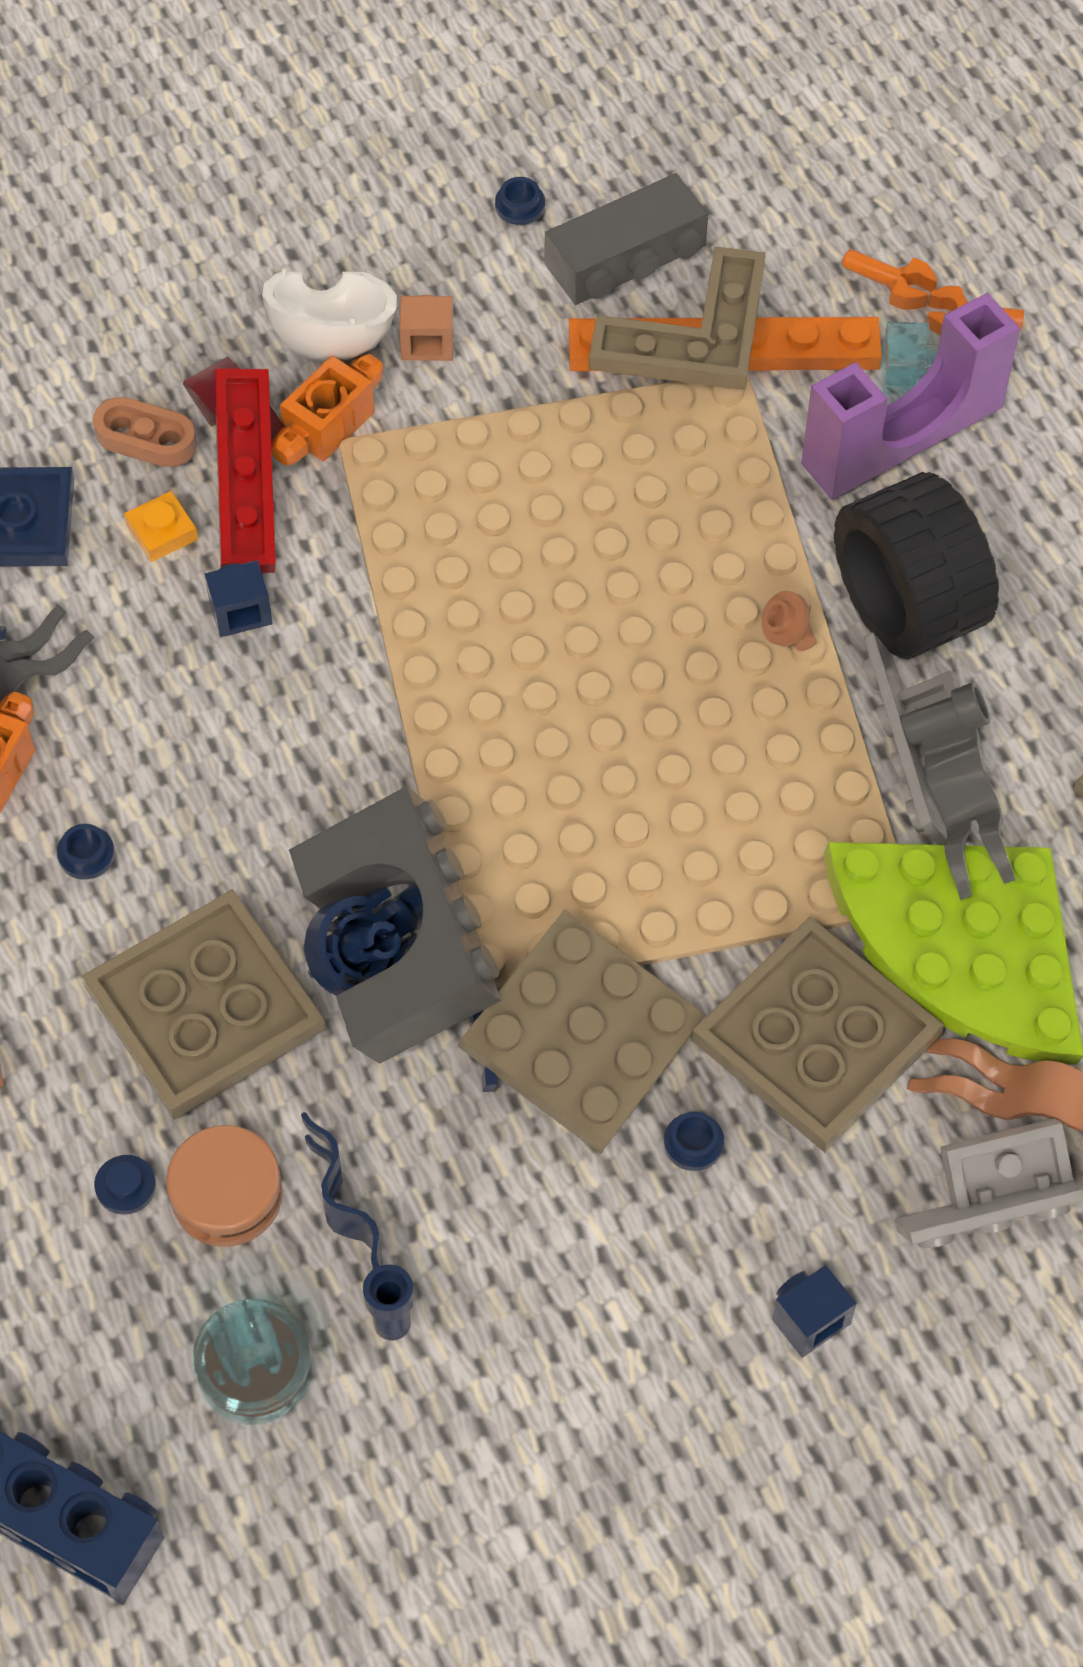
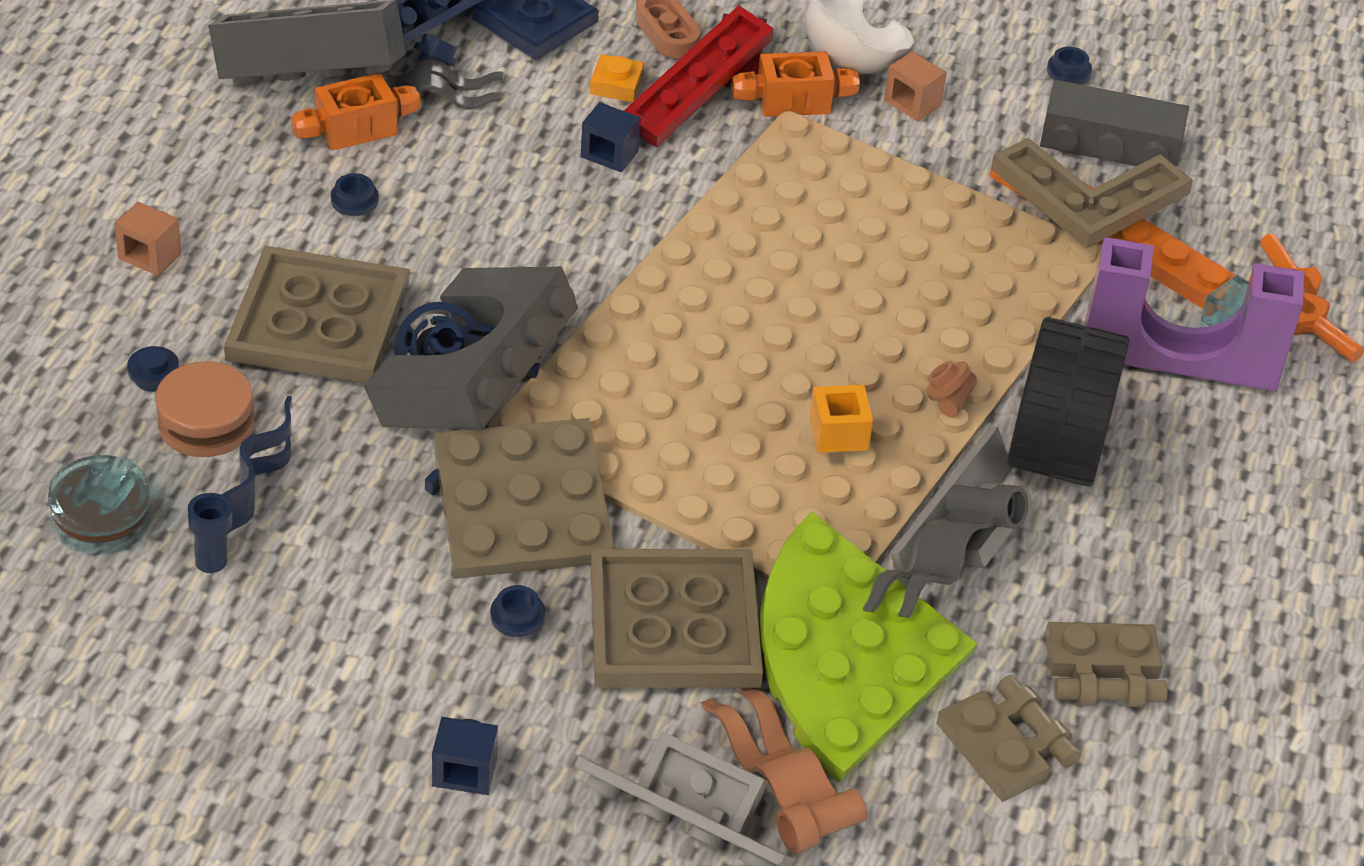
camera: 40 degrees right, 15 degrees down
none -> light orange plate [810,385,873,453]

